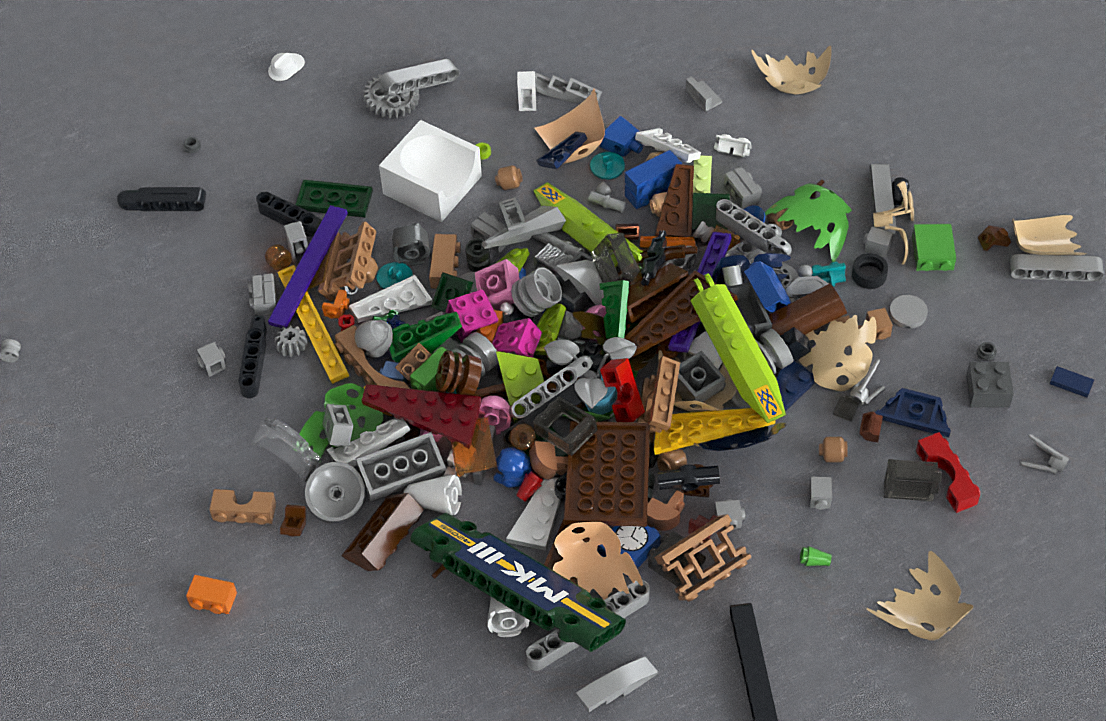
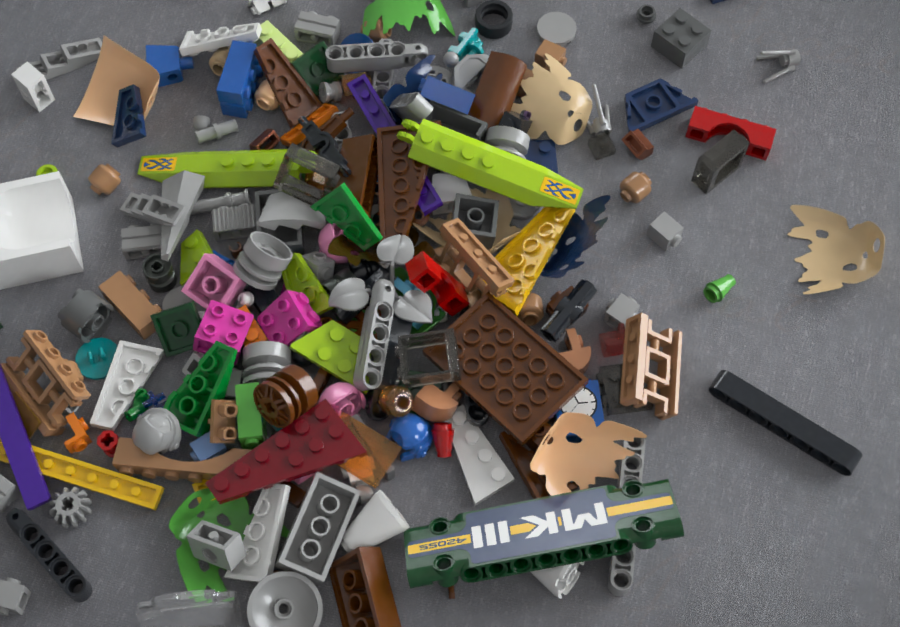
camera: 50 degrees left, 10 degrees up
light grey slope [576,657,658,712] -> none
teal piece [590,152,625,180] -> none

